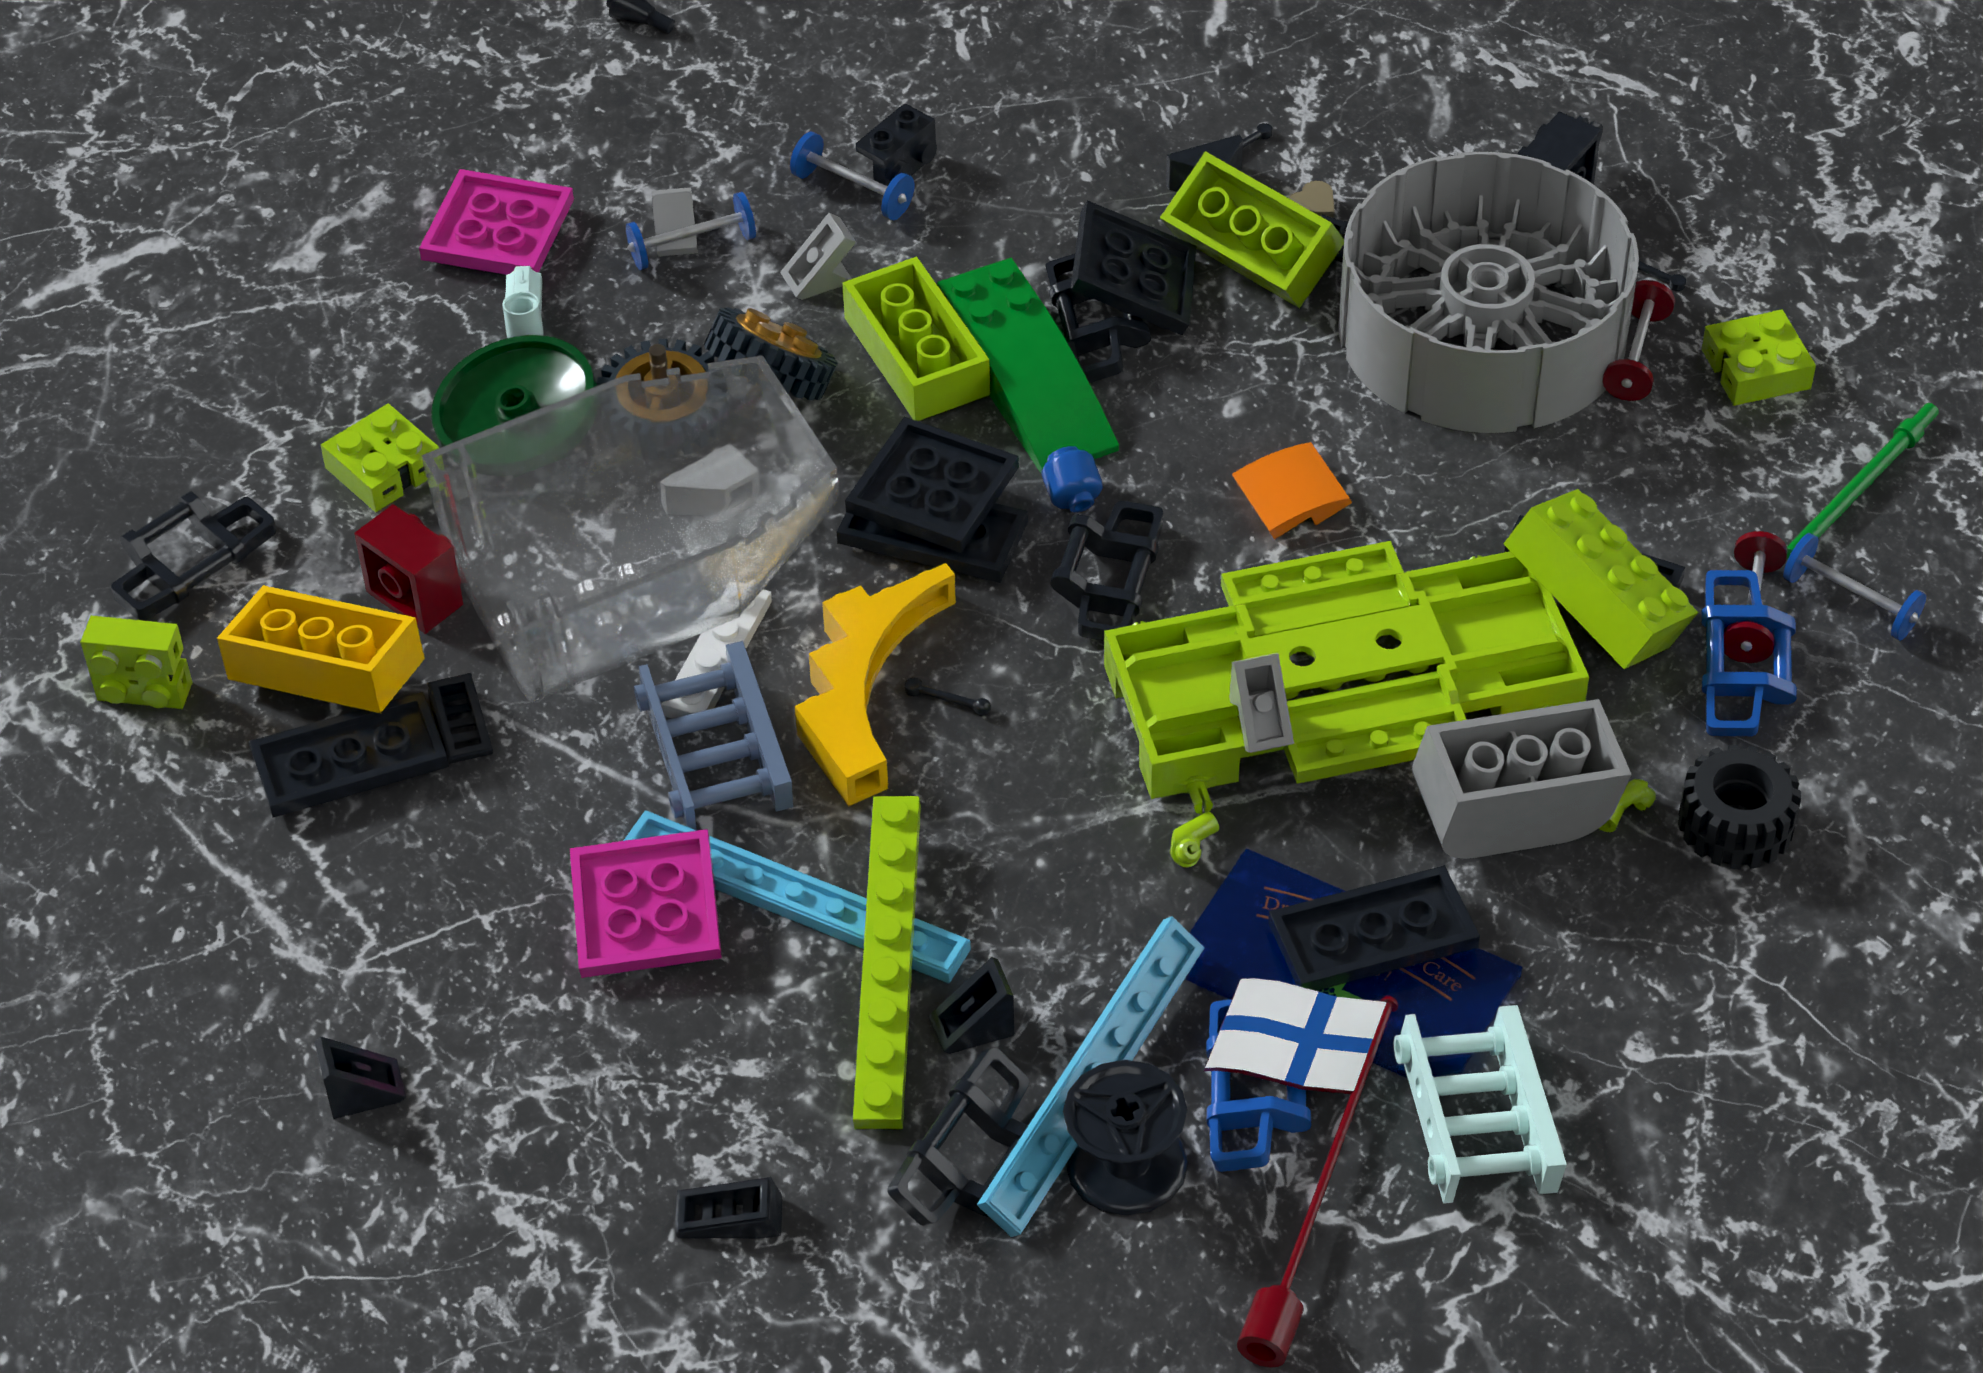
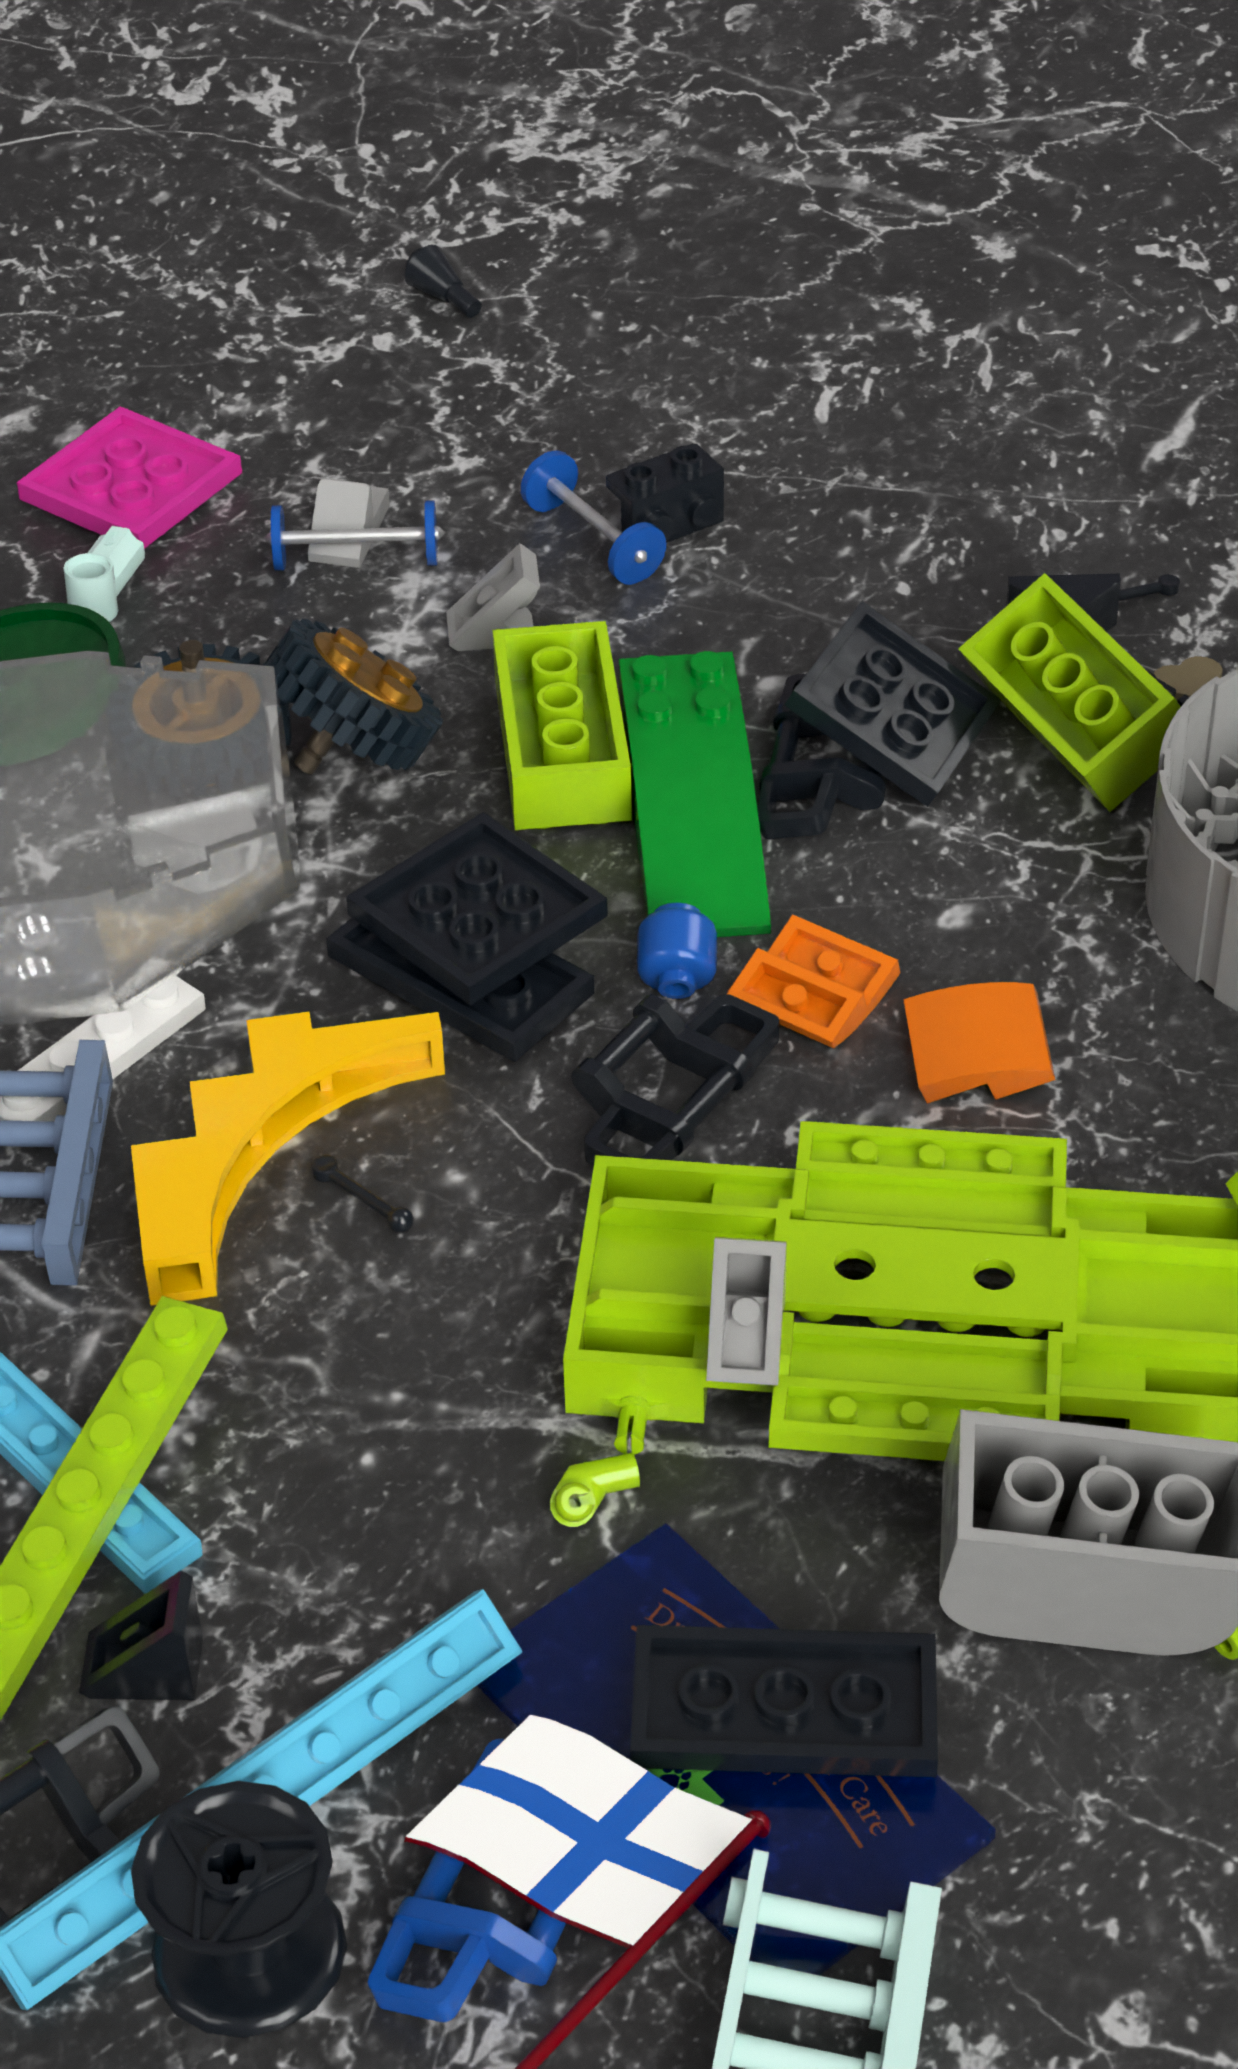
camera: 20 degrees right, 5 degrees down
none -> orange slope [727,914,901,1049]

